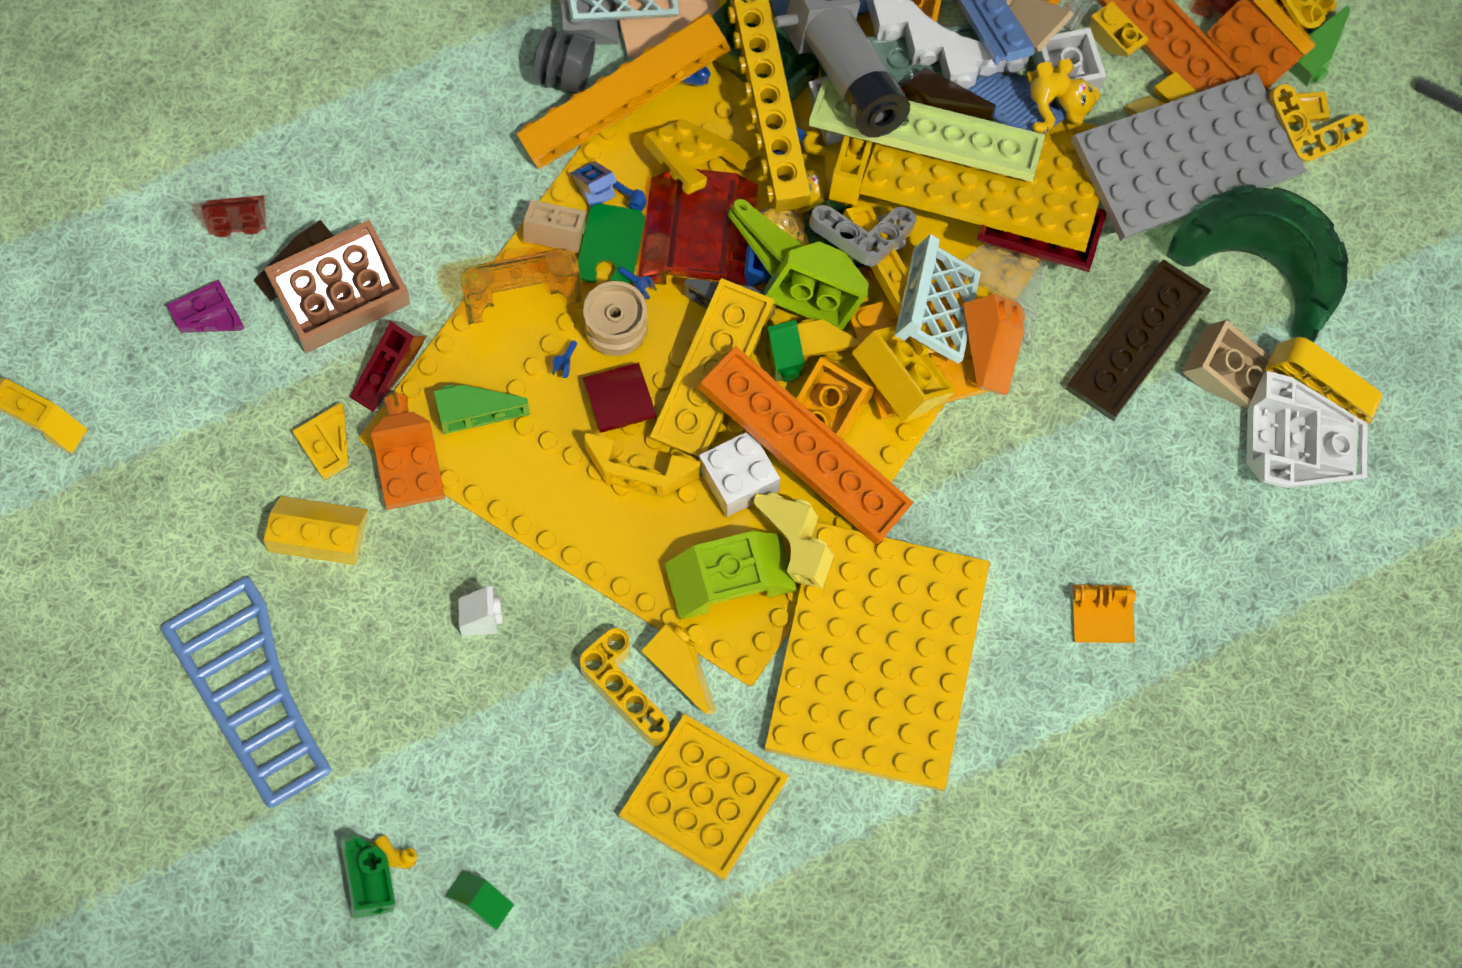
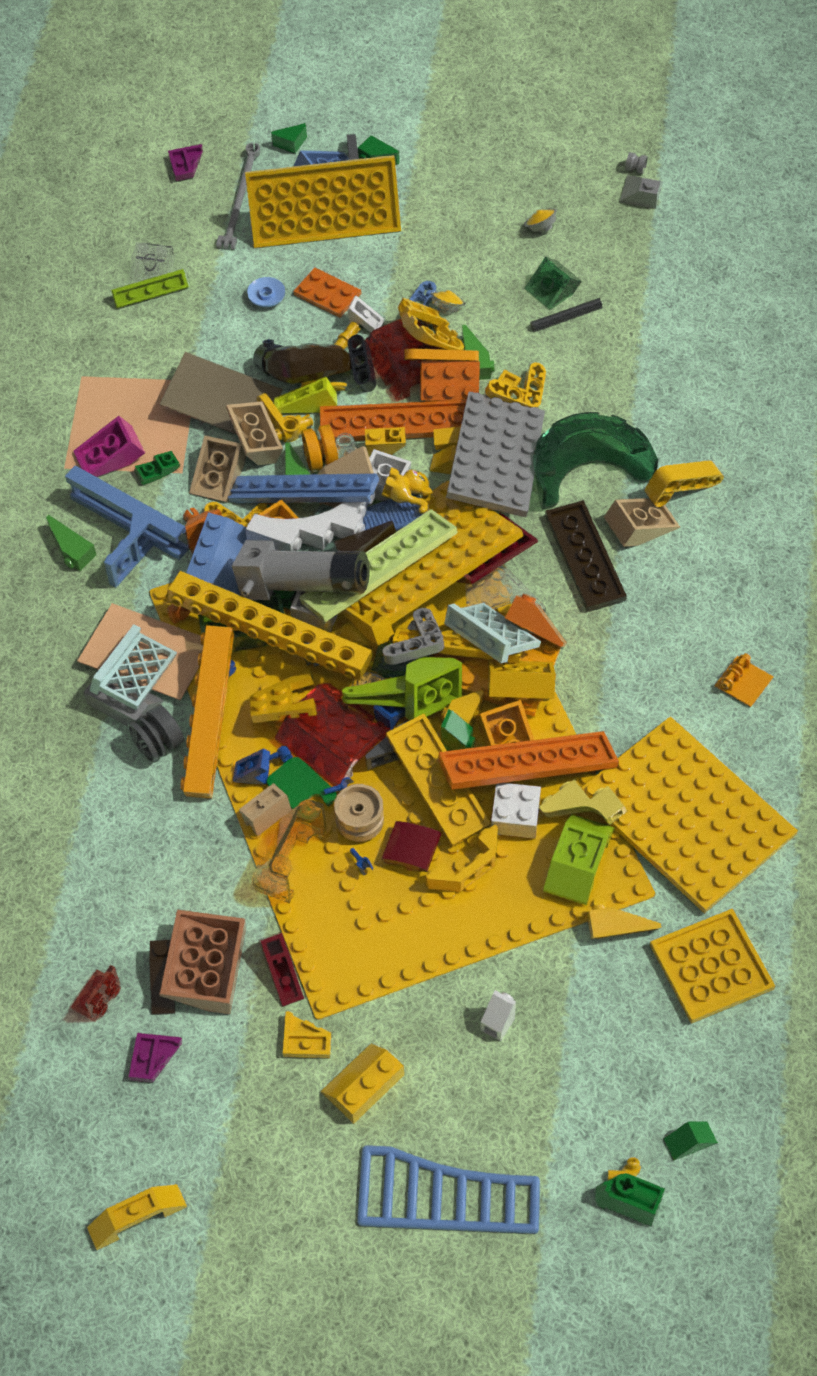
camera: 50 degrees left, 10 degrees down
orange plate [371,394,445,510] -> none
bright green slope [434,385,530,434] -> none
yellow beam [580,628,670,746] -> none
white wedge [1246,371,1368,488] -> none

